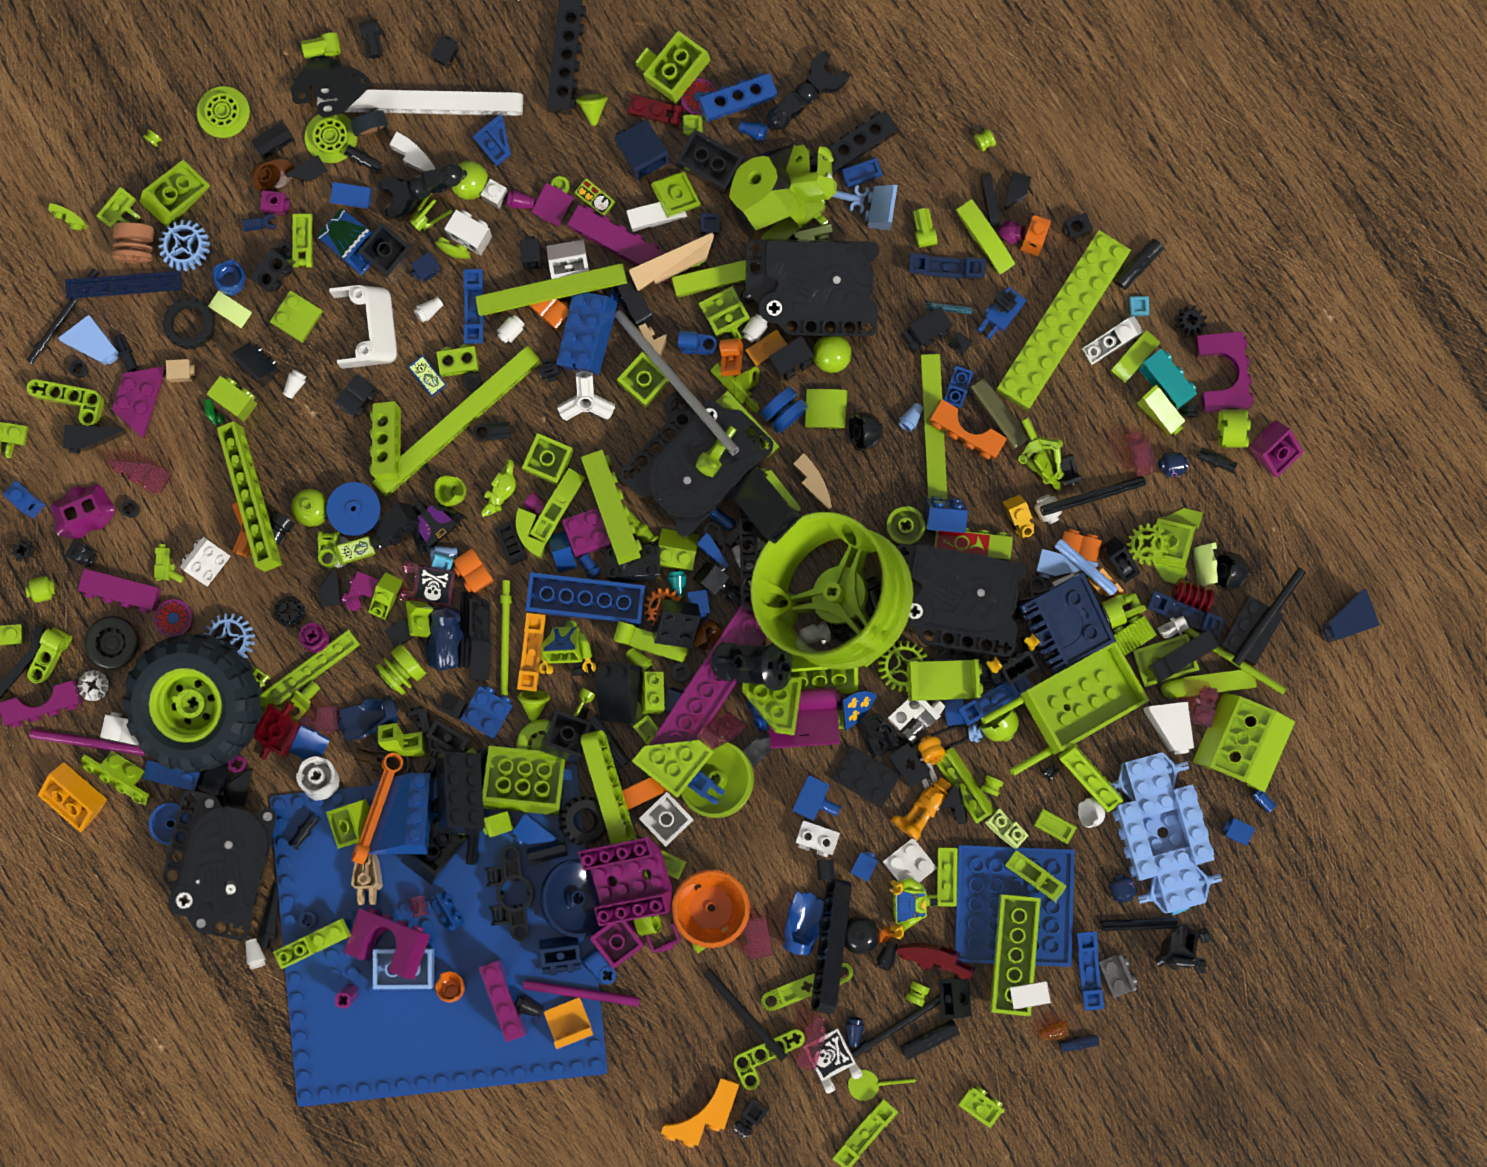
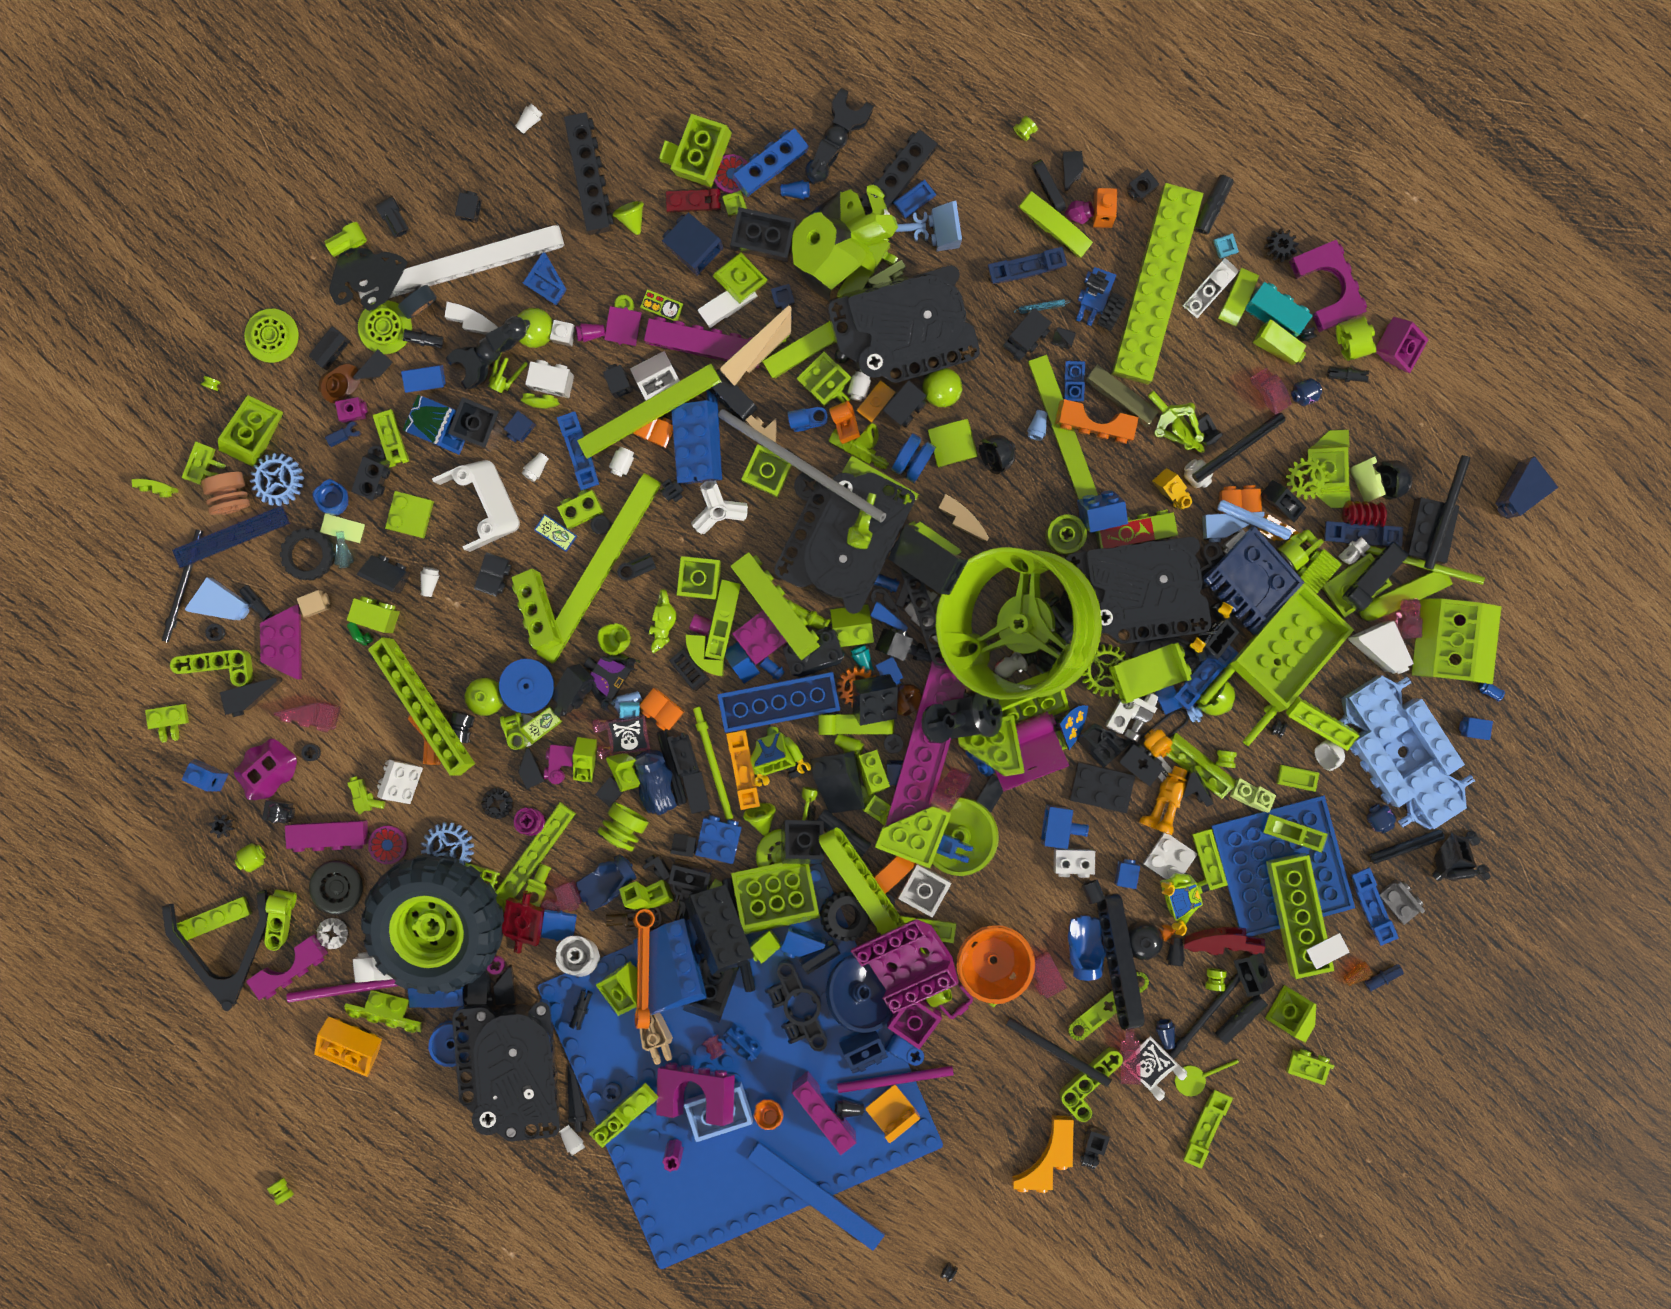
camera: 15 degrees left, 5 degrees up
lime piece [913,208,938,248] -> none
none -> clear light blue cone [334,531,354,568]
none -> blue tile [748,1142,885,1251]
none -> black tyre [1097,293,1127,331]
none -> lime slope [1265,985,1316,1042]

